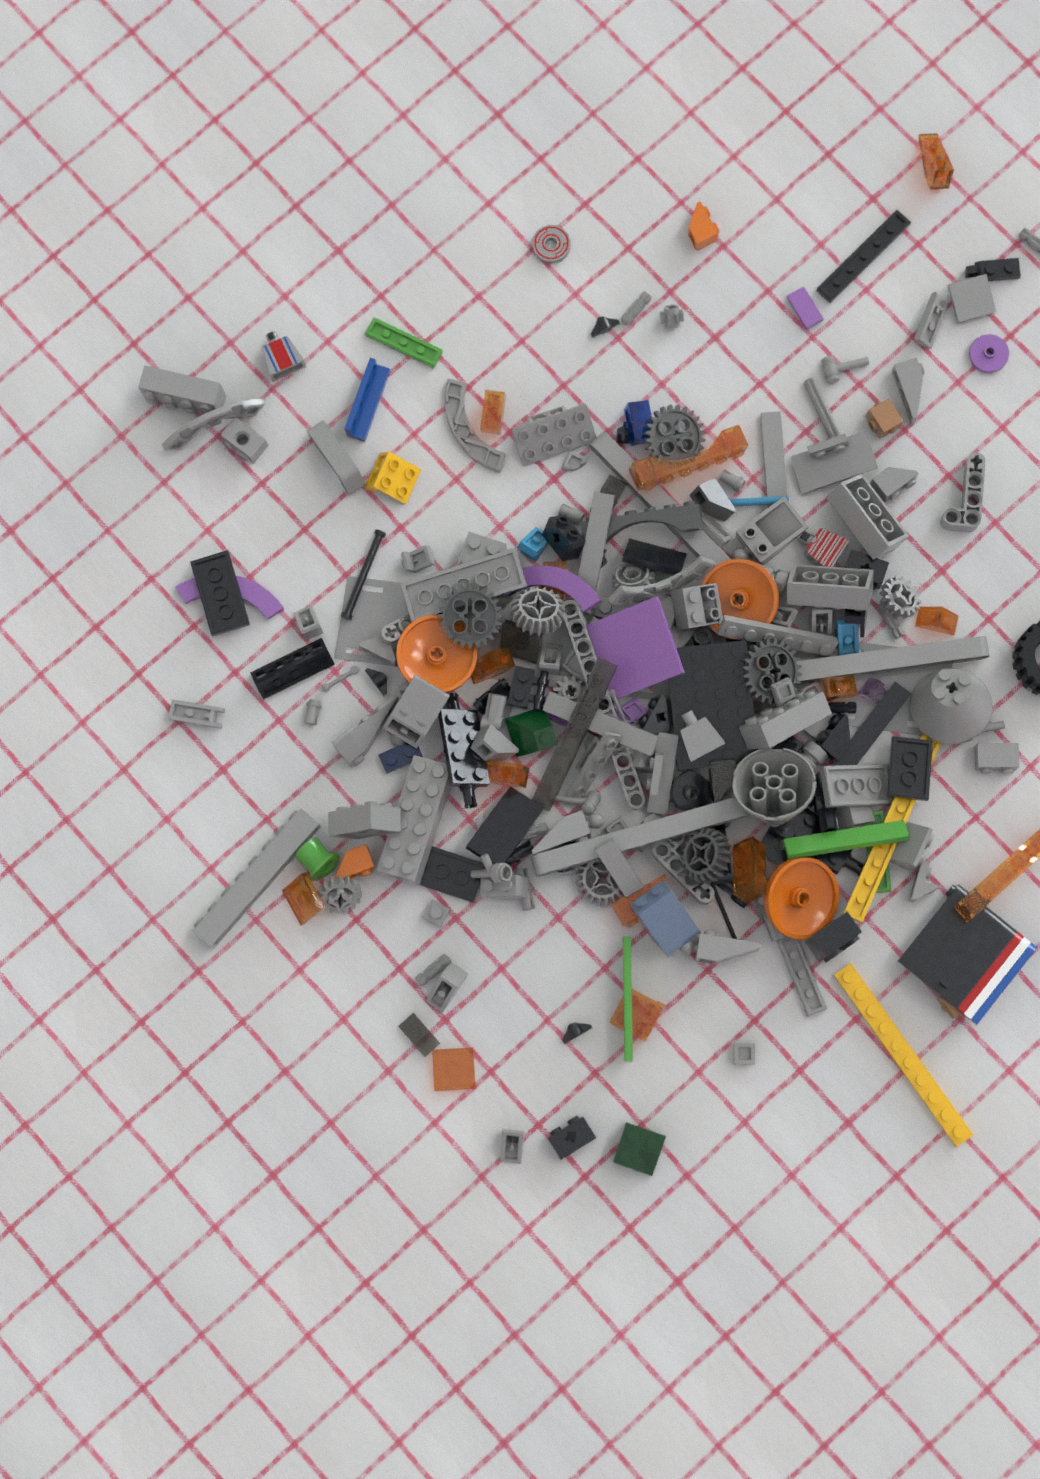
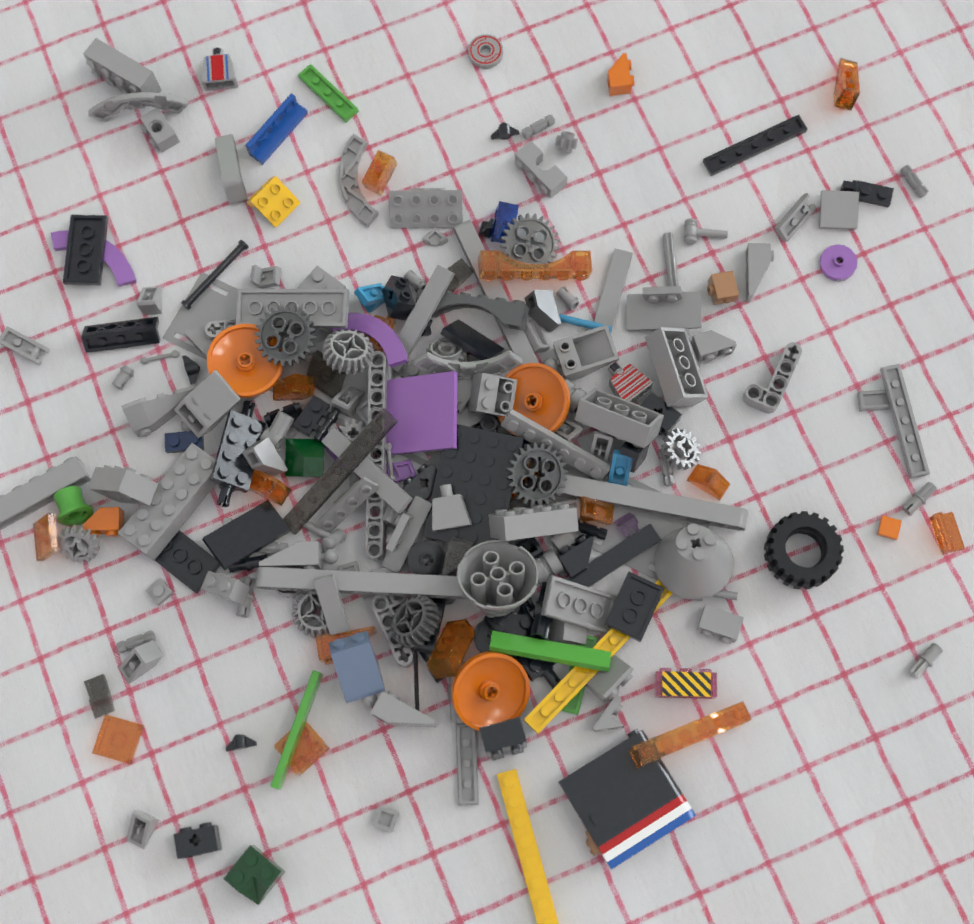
camera: 15 degrees right, 5 degrees down
light grey piece [471,854,512,883] -> none
light grey tile [770,677,796,705] -> none
medium lavender tile [787,287,824,330] -> none
none -> light grey arch [514,141,567,198]
none -> brick [655,668,717,699]

